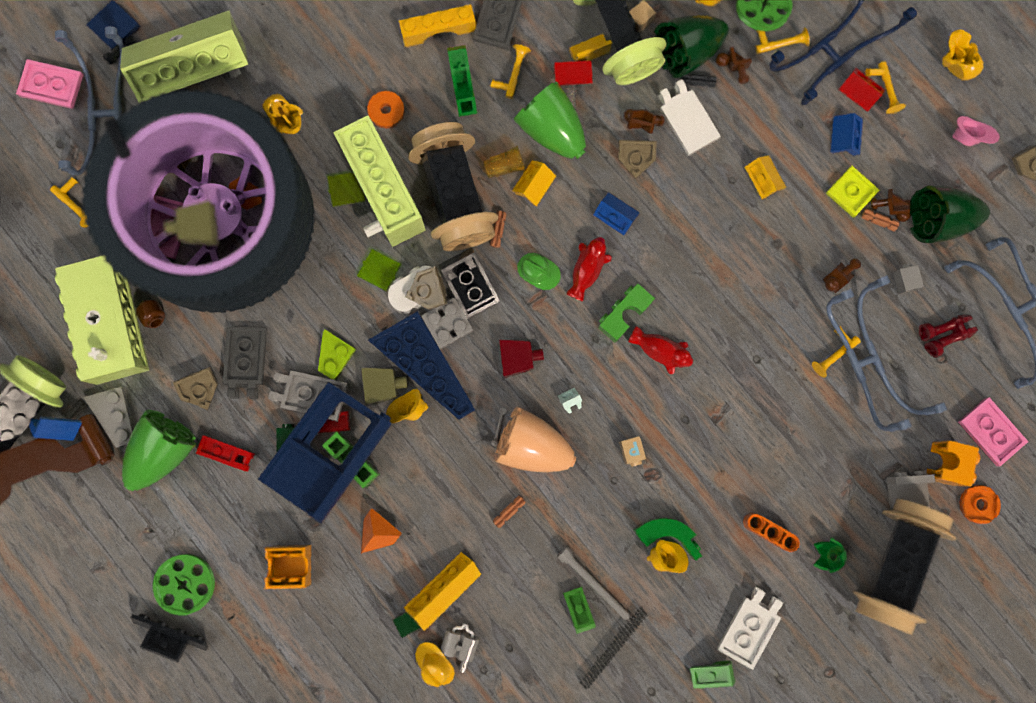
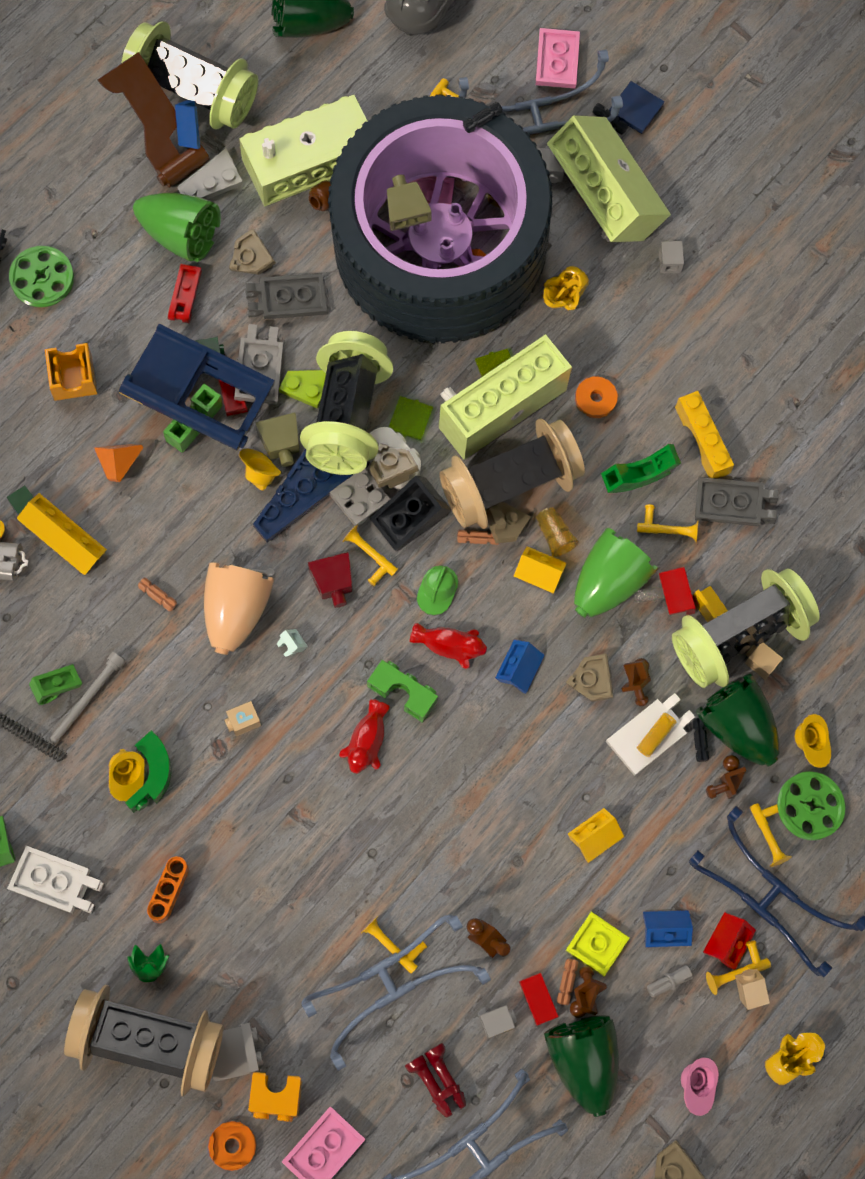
camera: 80 degrees right, 10 degrees down
none -> yellowish green brick [300,331,393,475]
none -> yellow piece [343,525,398,587]
none -> dark tan plate [485,502,531,544]
none -> red tile [519,973,558,1026]
none -> yellow piece [637,713,677,757]
none -> light grey axle [647,965,693,997]
none -> light grey brick [658,239,684,274]
none -> tan brick [735,969,770,1010]

